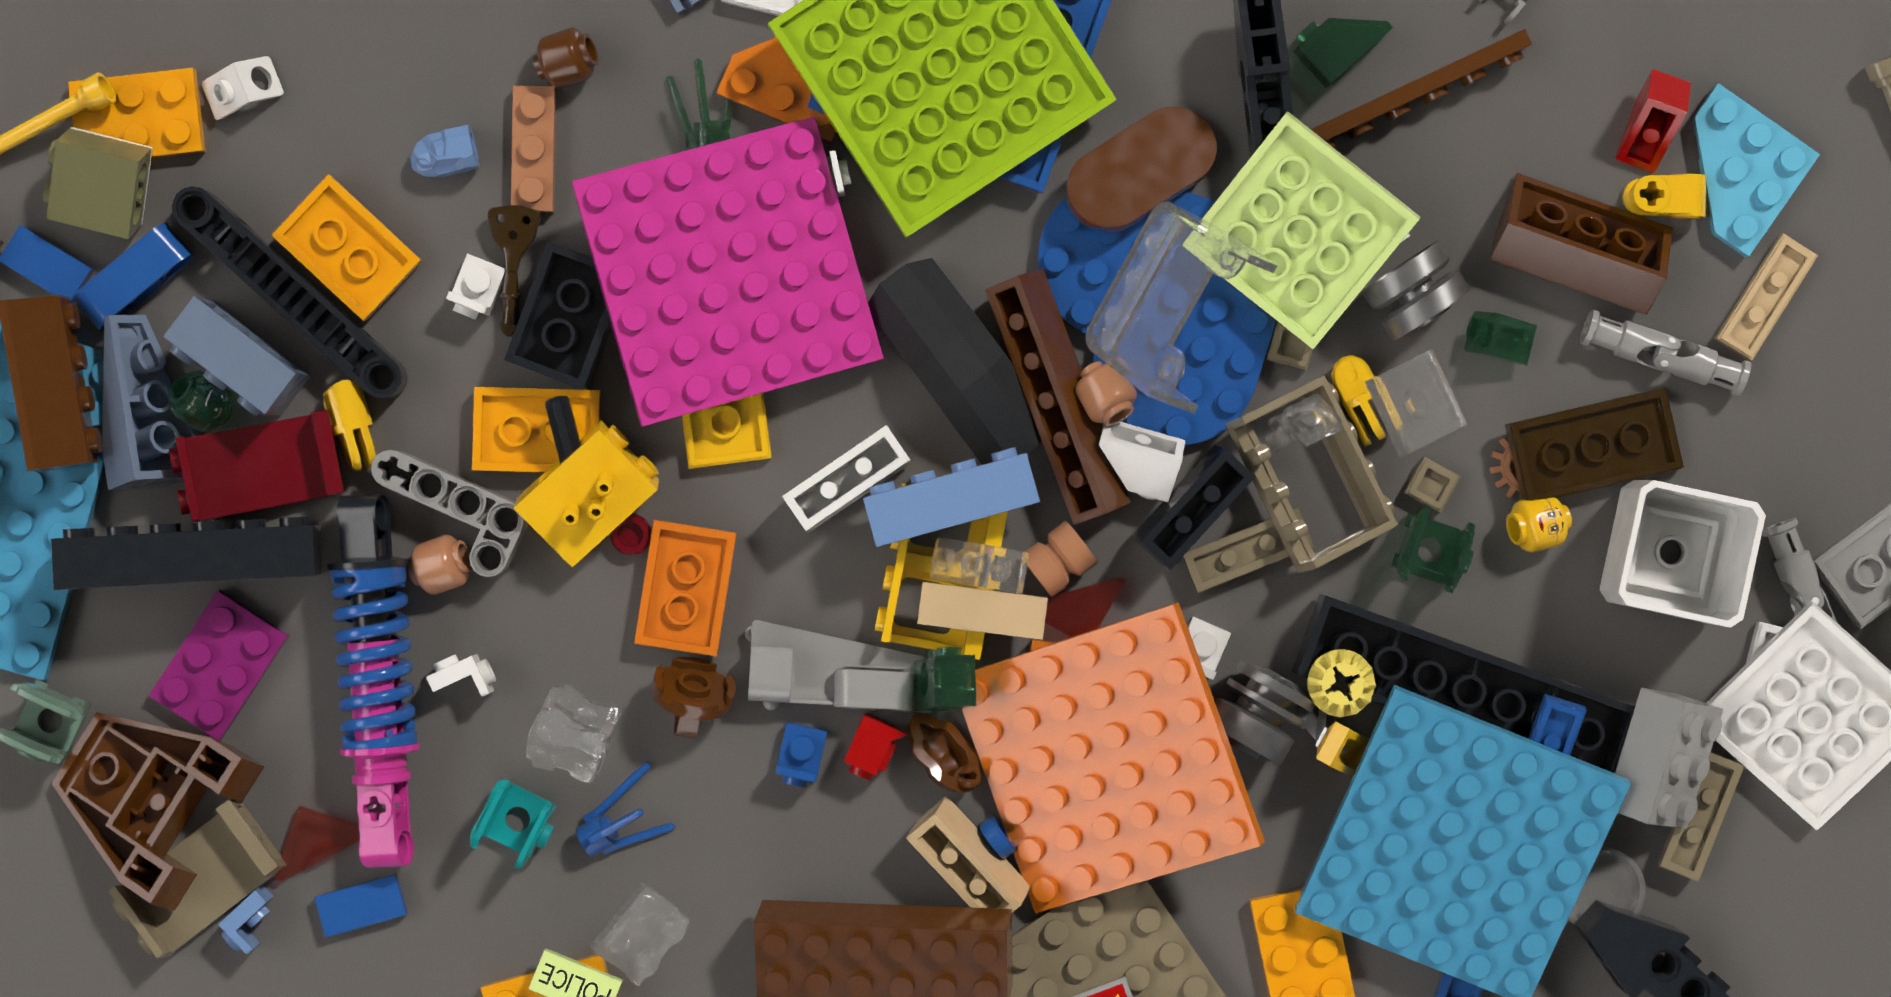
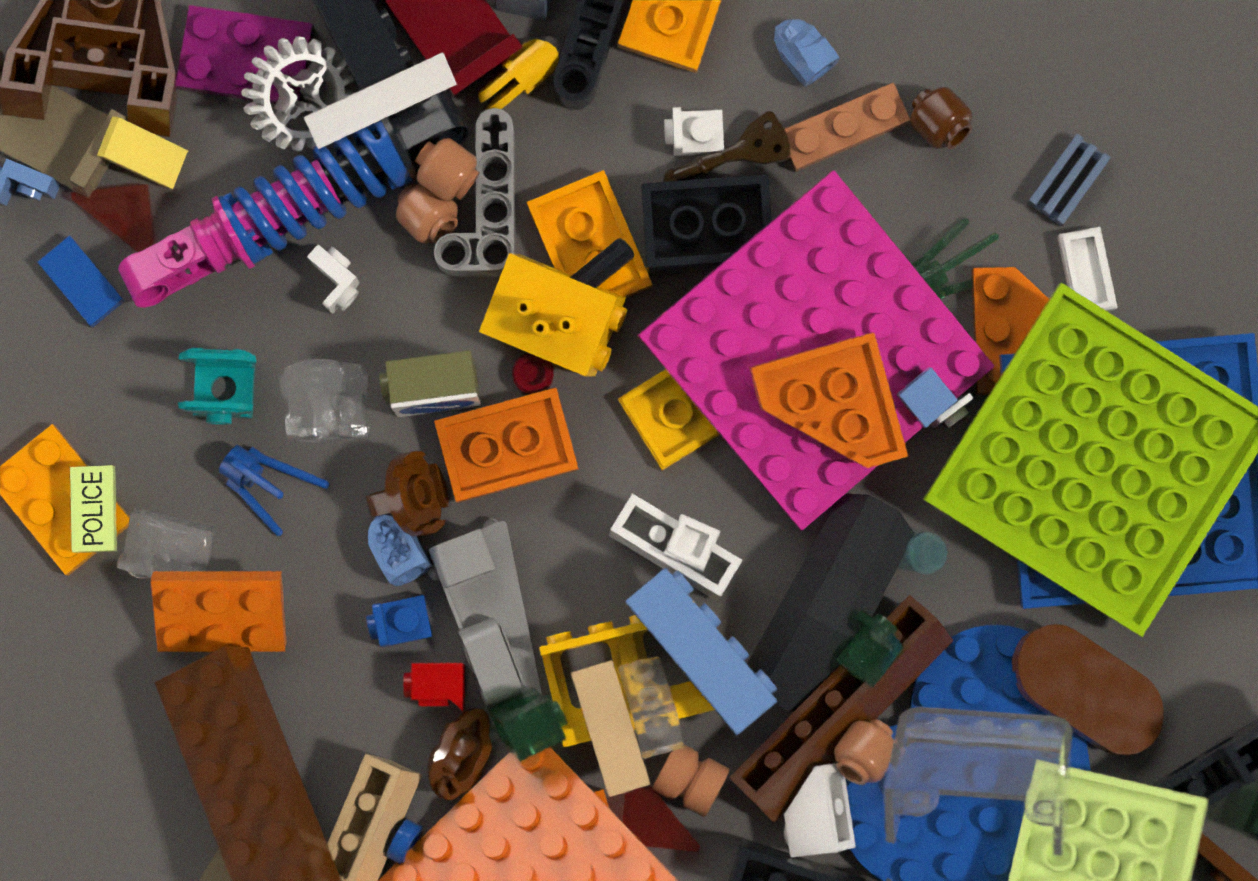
camera: 65 degrees right, 5 degrees down
none -> light yellow tile [97,116,188,189]
none -> orange plate [151,571,287,652]
none -> white gear [241,36,355,151]
none -> white sticker [304,52,457,149]
none -> medium blue rock [368,513,433,587]
none -> olive piece [379,350,481,417]
none -> nougat head [414,138,480,201]
none -> white tile [663,514,720,572]
none -> orange plate [749,332,908,468]
none -> clear green bracket [836,610,904,688]
none -> medium blue tile [896,367,958,428]
none -> clear light blue plate [906,532,947,574]

